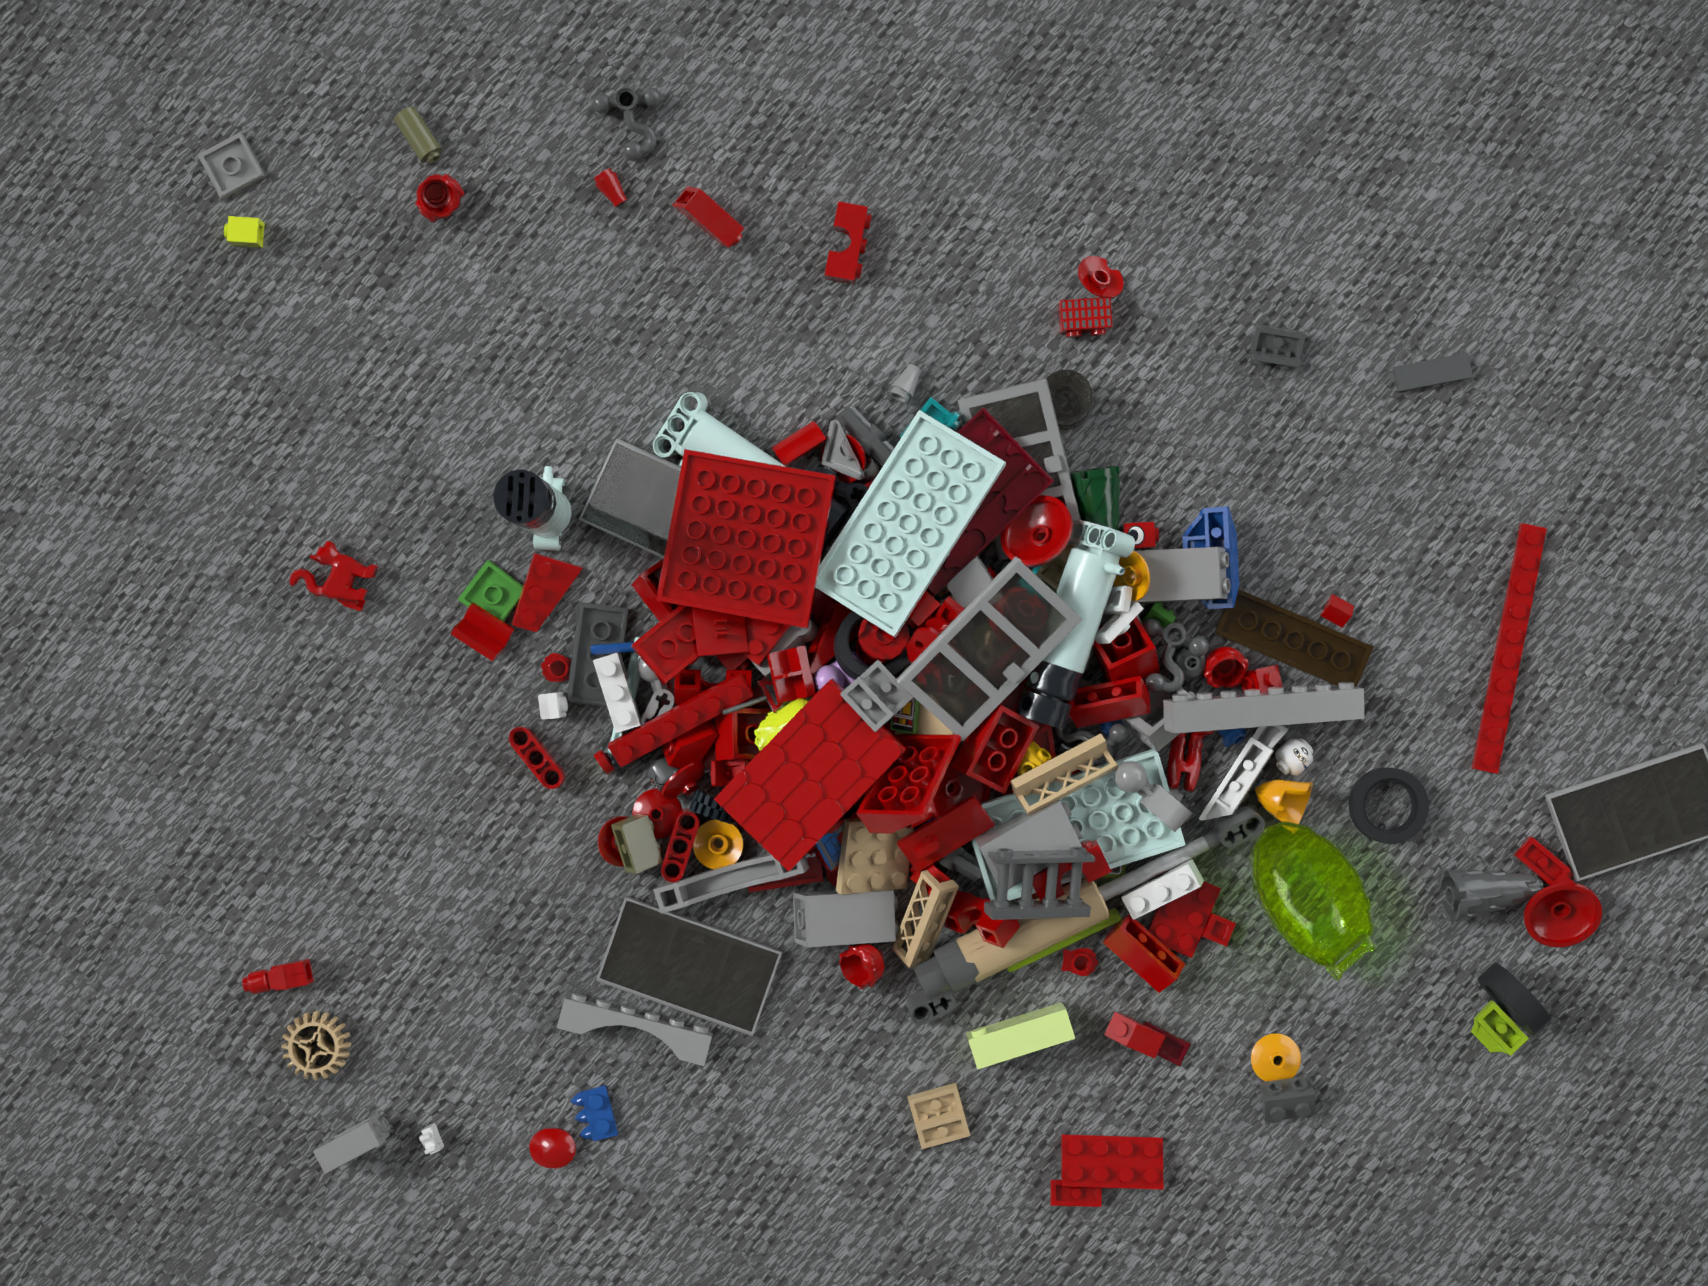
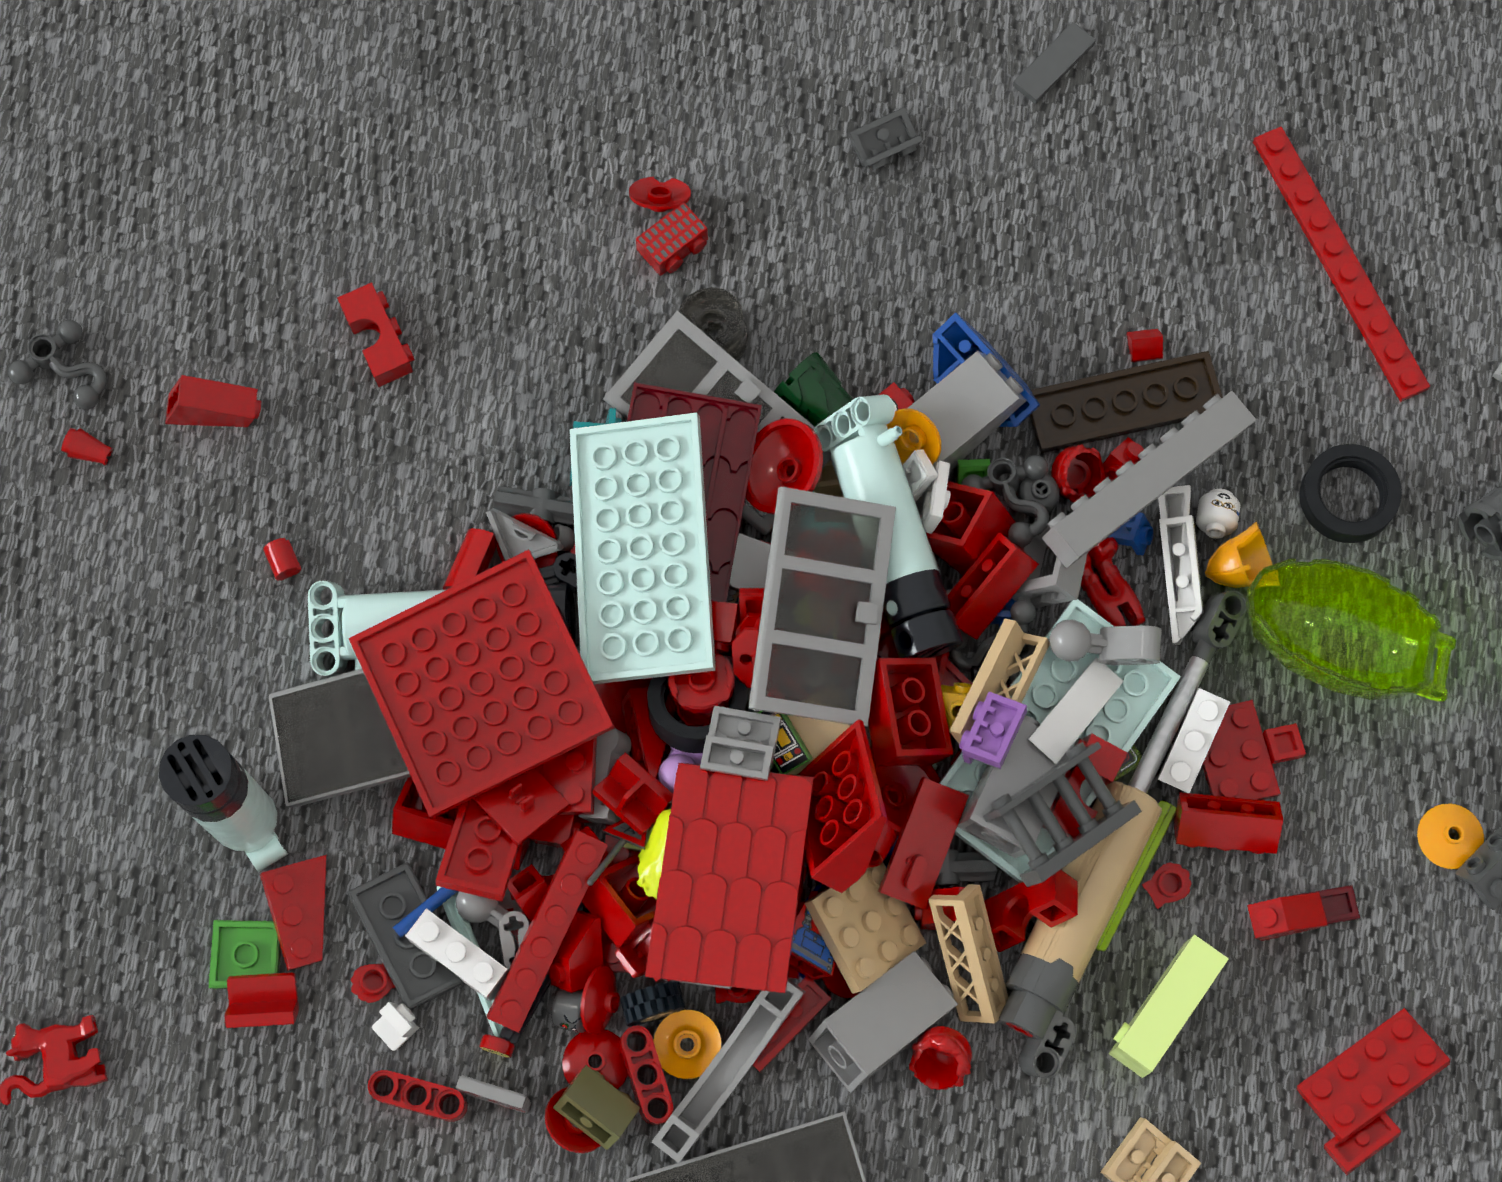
camera: 35 degrees left, 15 degrees down
light grey cone [890,364,921,403] -> none
none -> red piece [263,538,301,581]
none -> light grey tile [456,1075,531,1114]
none -> medium lavender bracket [959,691,1027,769]
none -> white sticker [1028,657,1124,764]

